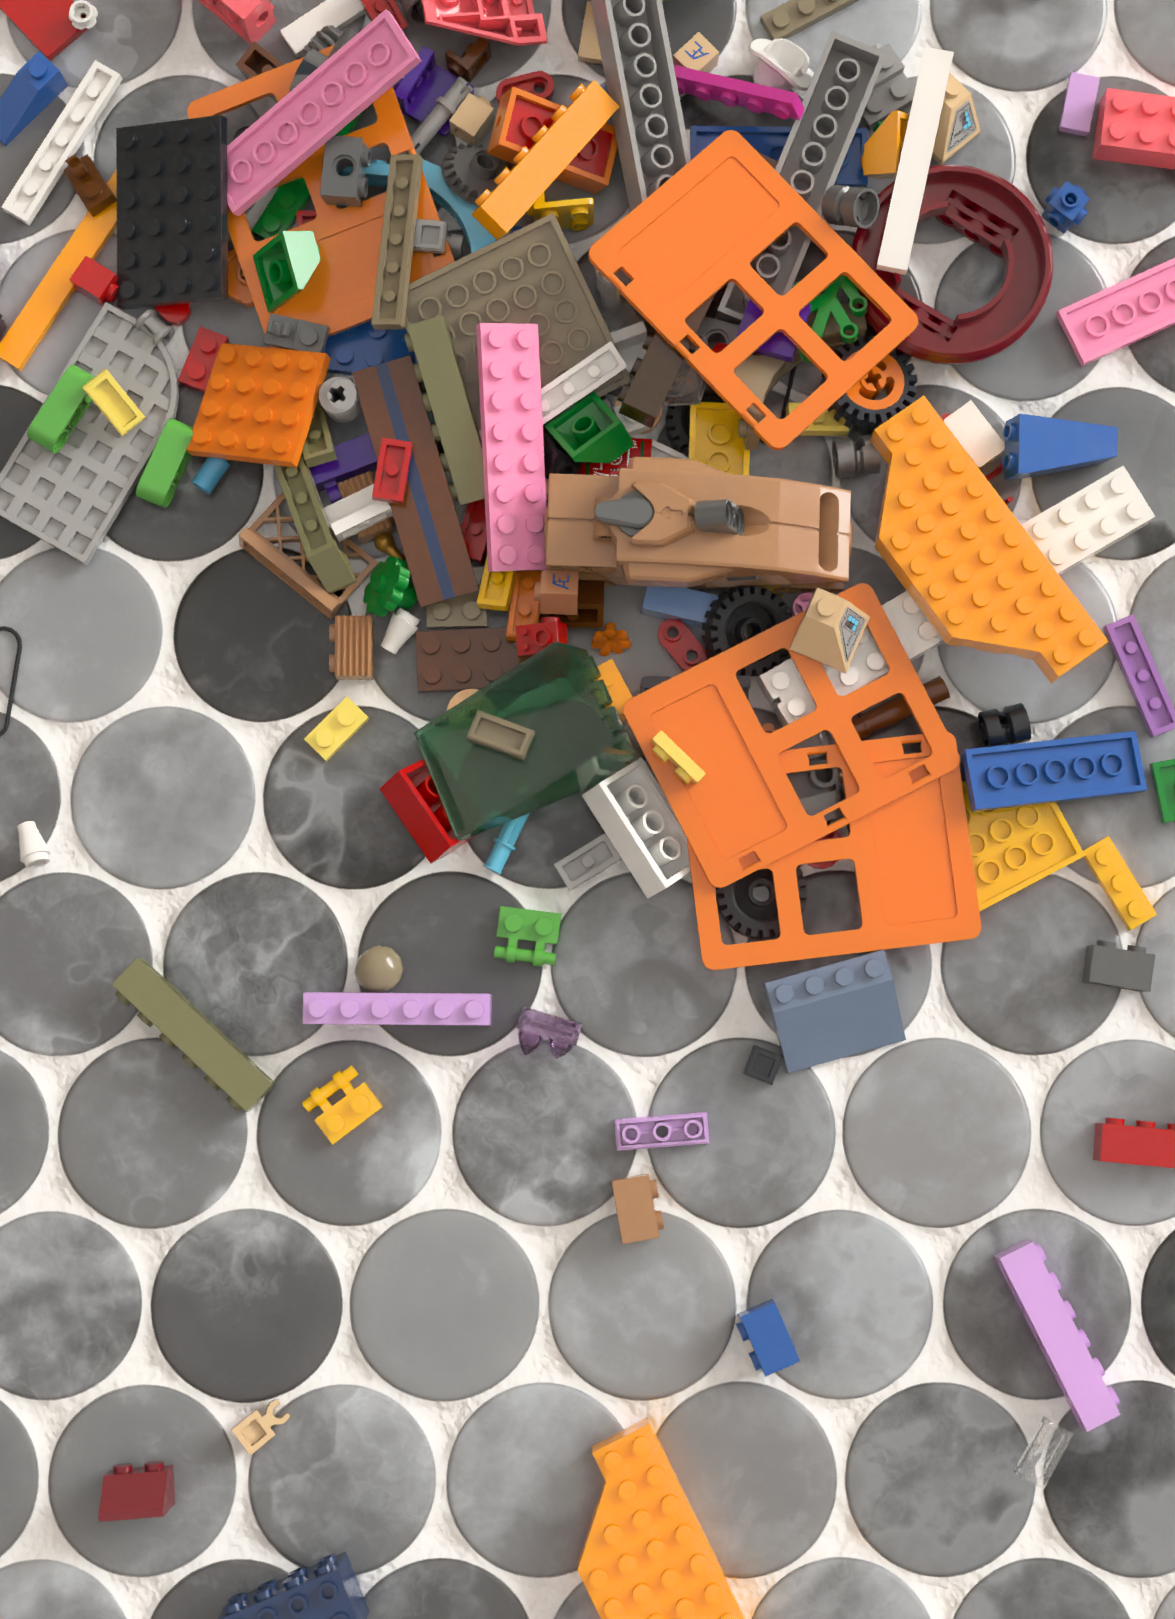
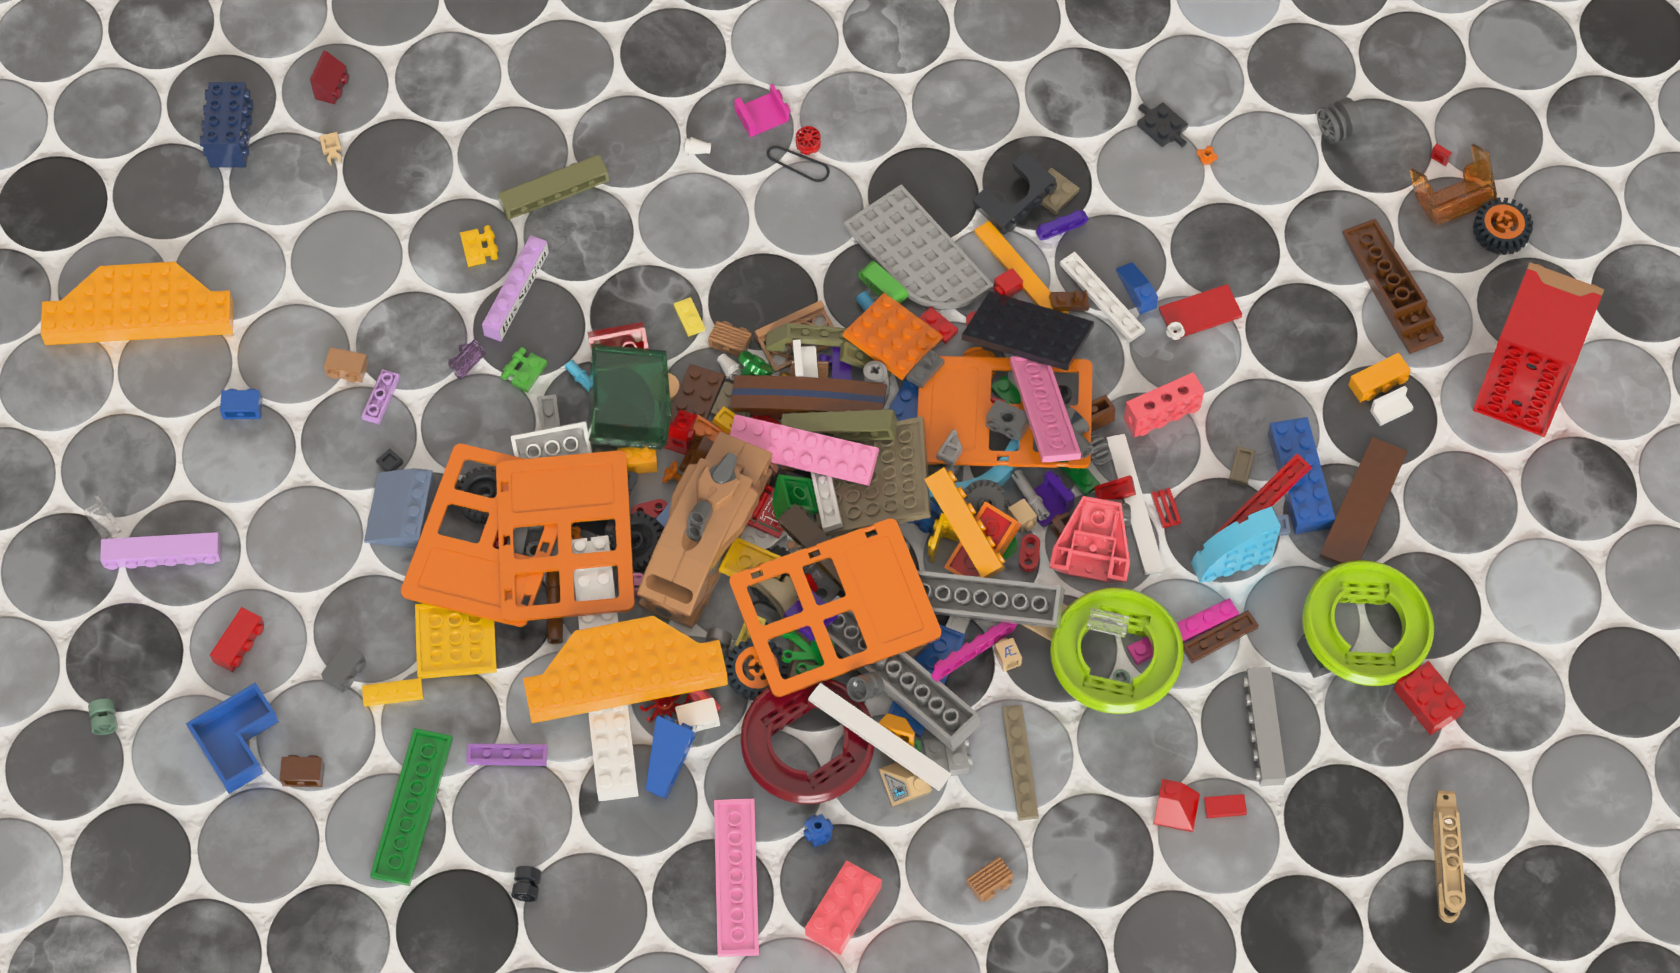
camera: 115 degrees right, 20 degrees down
bright green beam [27,364,94,454] -> none
light yellow tile [82,368,146,436] -> none
light grey bush [135,309,175,348] -> none
green slope [253,231,321,313] -> none
dark tan hair [354,945,403,993] -> none
dark tan plate [371,154,423,330] -> none
red plate [372,438,413,505] -> none
dark tan tile [466,710,535,761] -> none
nougat brick [534,570,579,615] -> none
light yellow plate [651,730,706,785] -> none
white hat [748,38,814,91] -> none
tan slope [789,587,870,674] -> none
blue plate [961,731,1147,812] -> none
black wheel [978,703,1031,747] -> none
lavender tile [1058,72,1100,137] -> none

